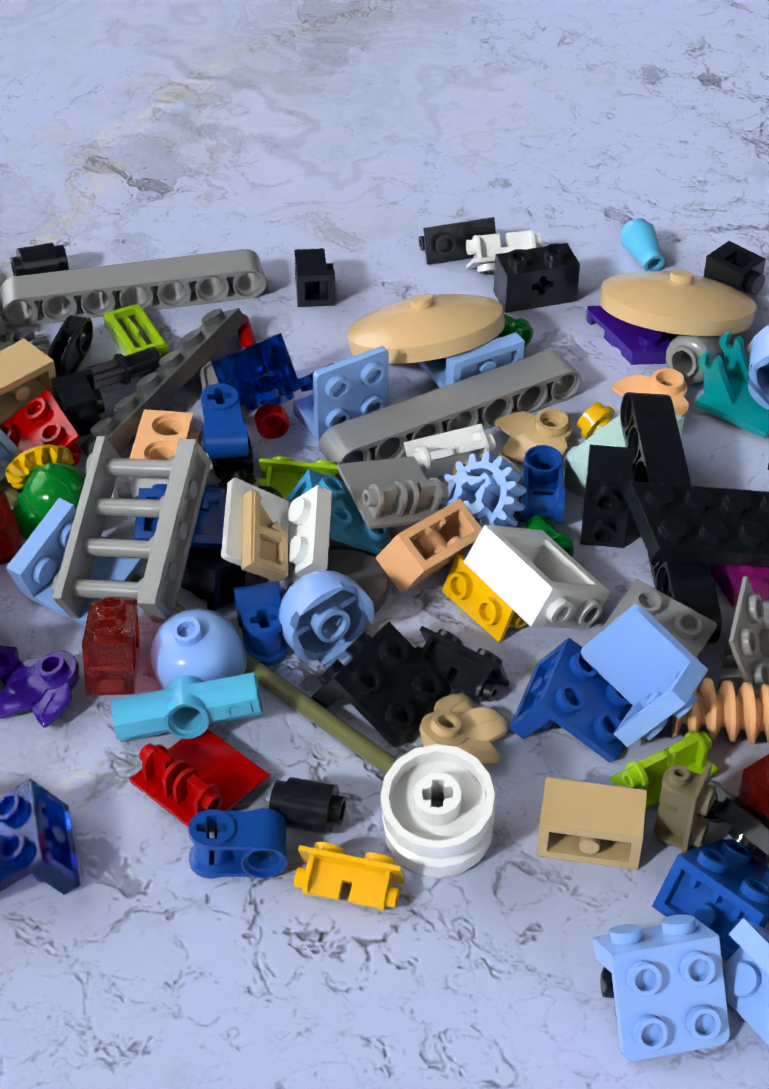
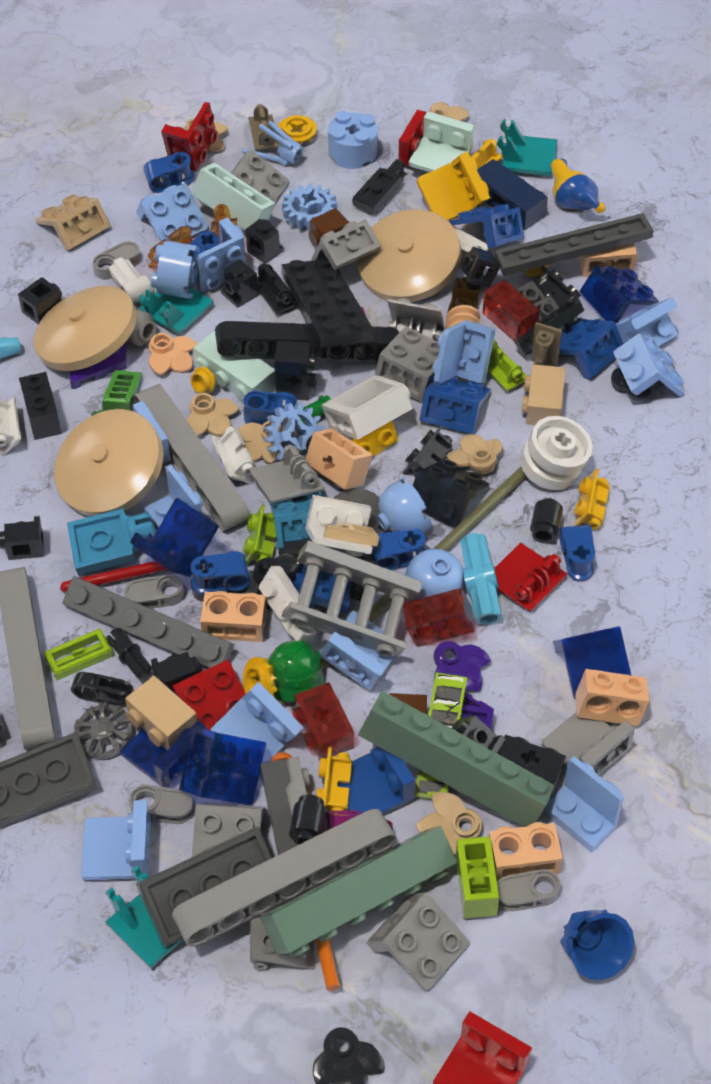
camera: 90 degrees left, 10 degrees up
none -> dark azure plate [67,508,158,575]
none -> bright green slope [102,370,142,411]

